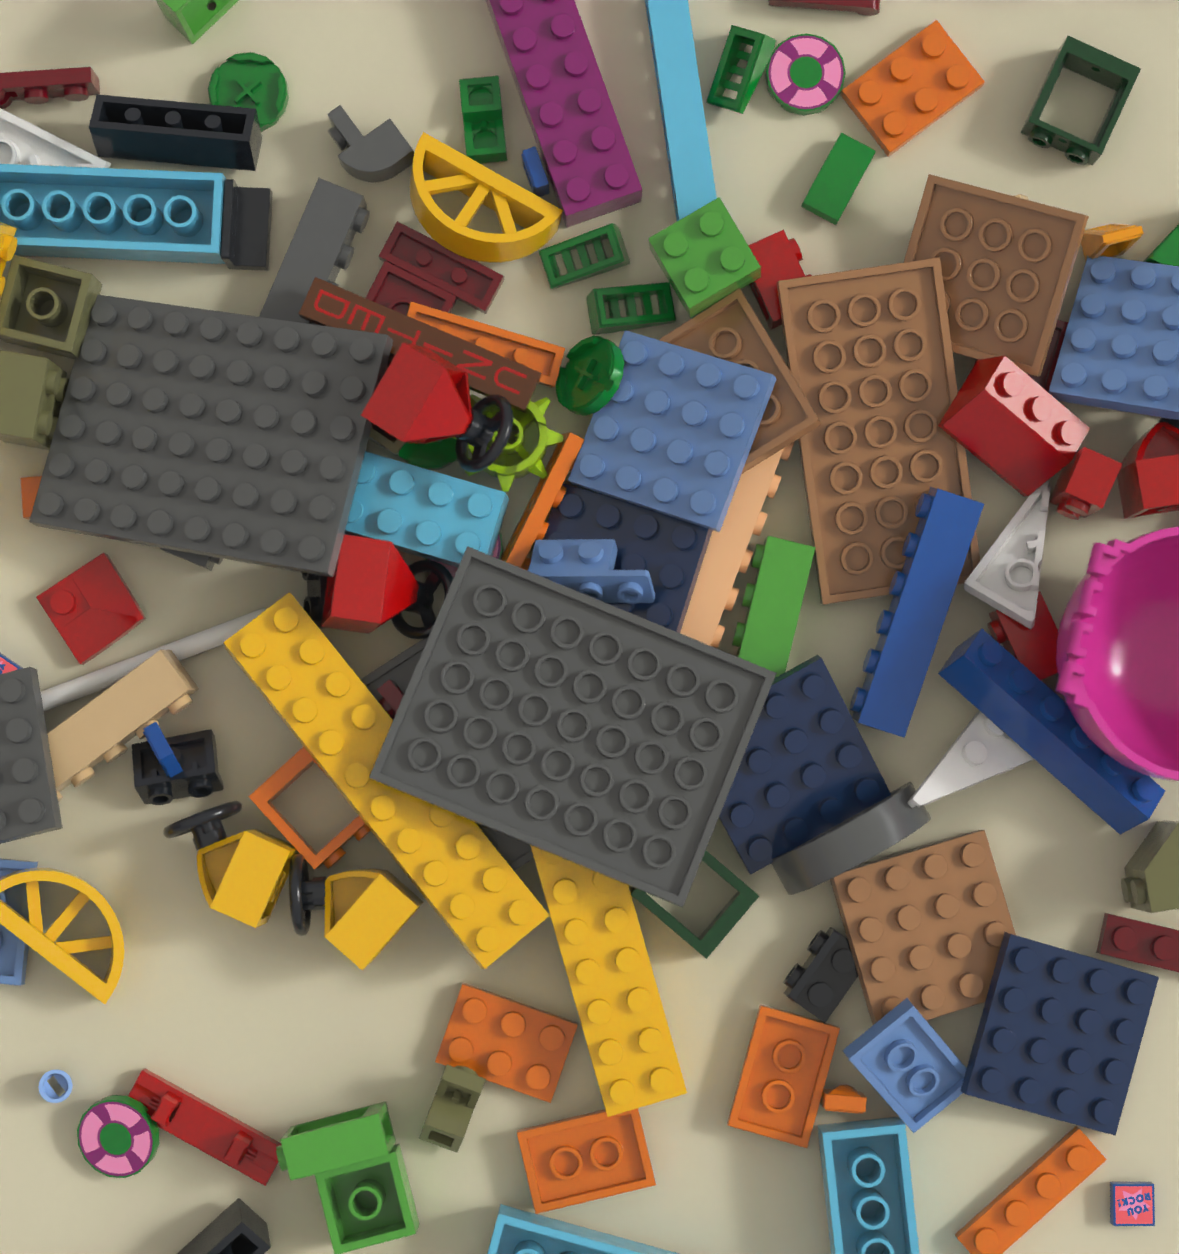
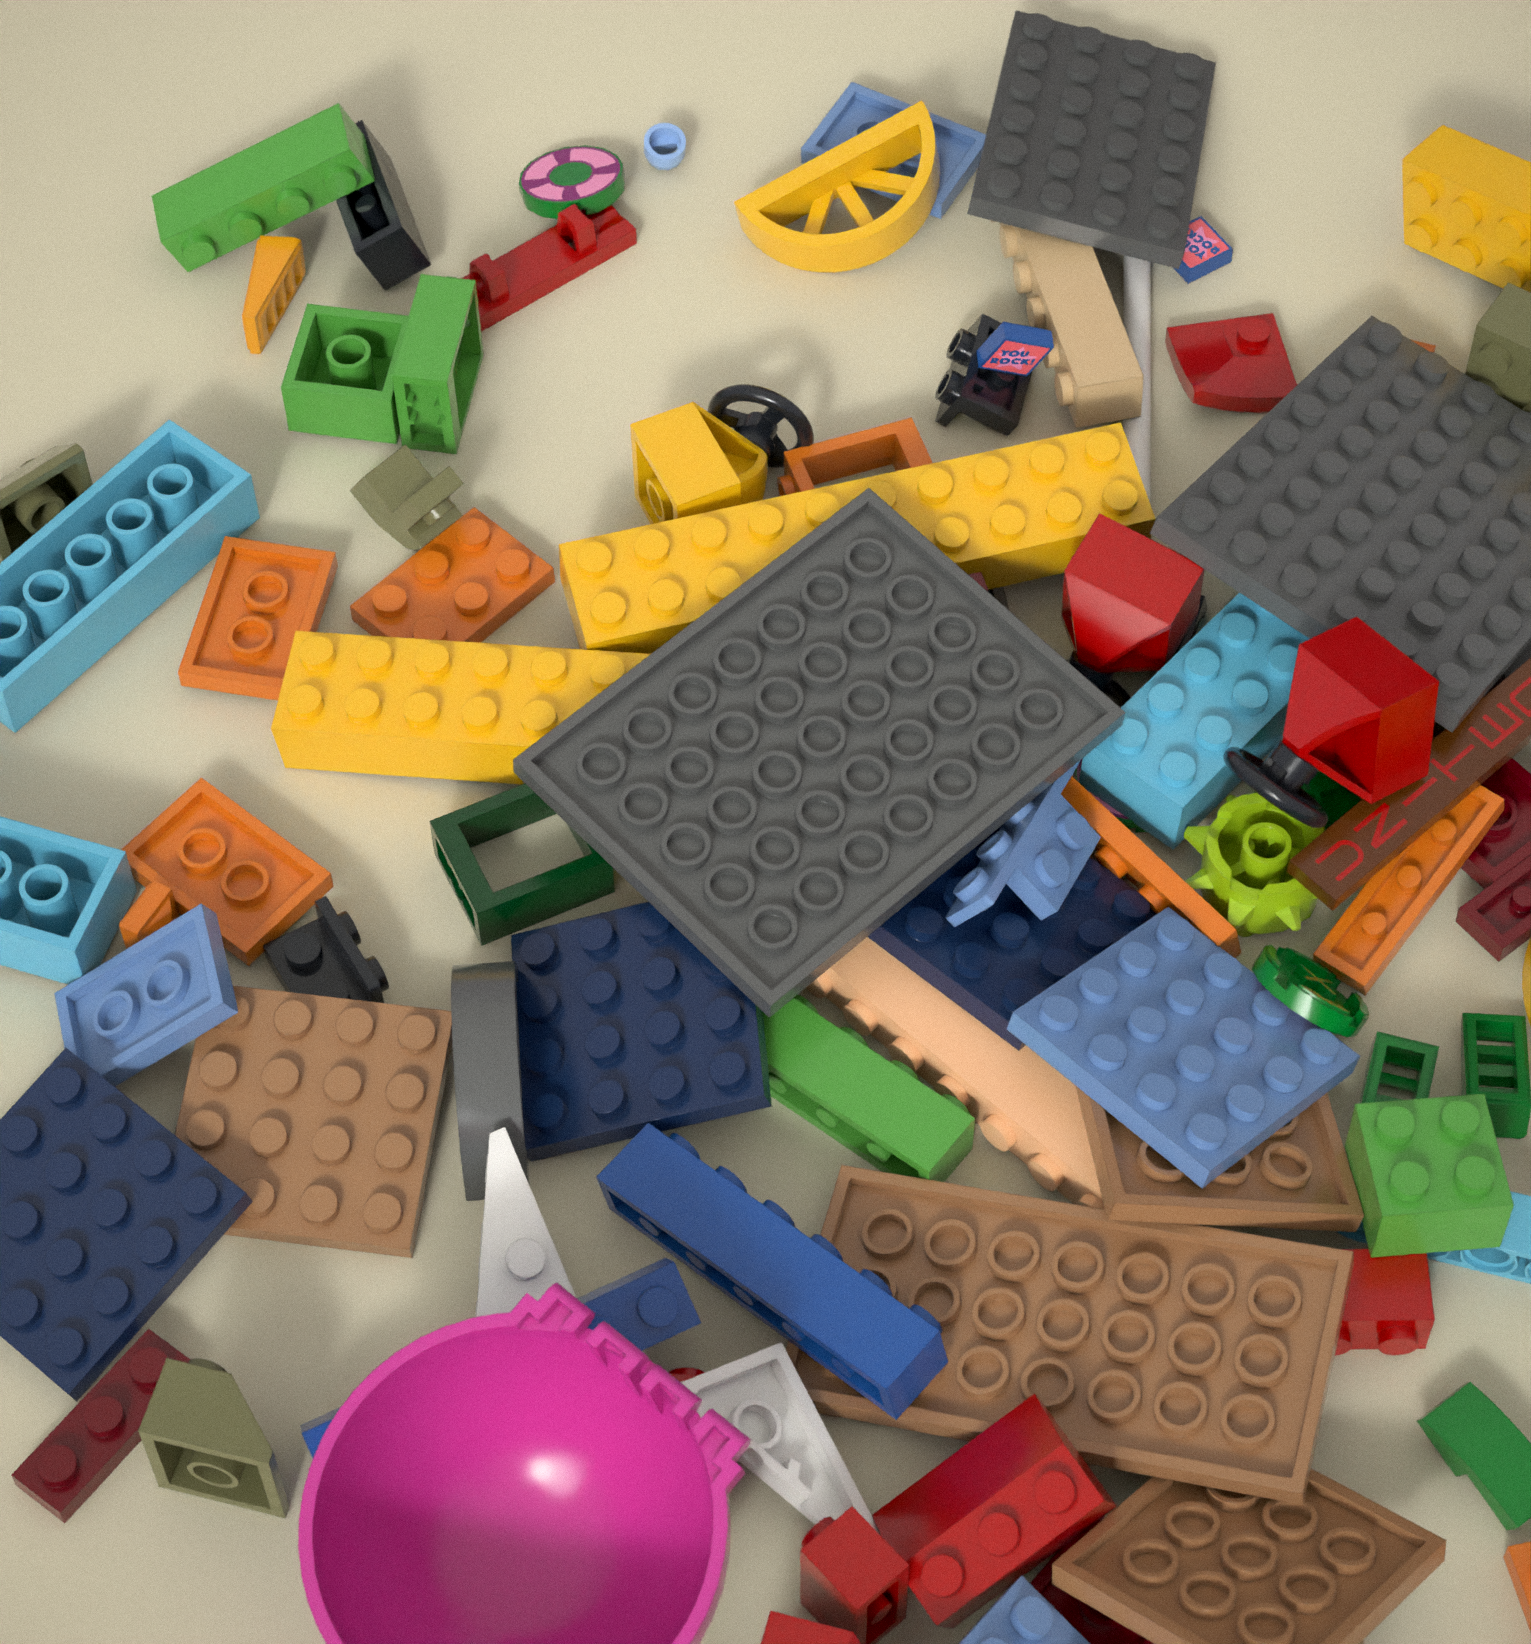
camera: 115 degrees right, 30 degrees down
yellow piece [163,801,299,928] -> none

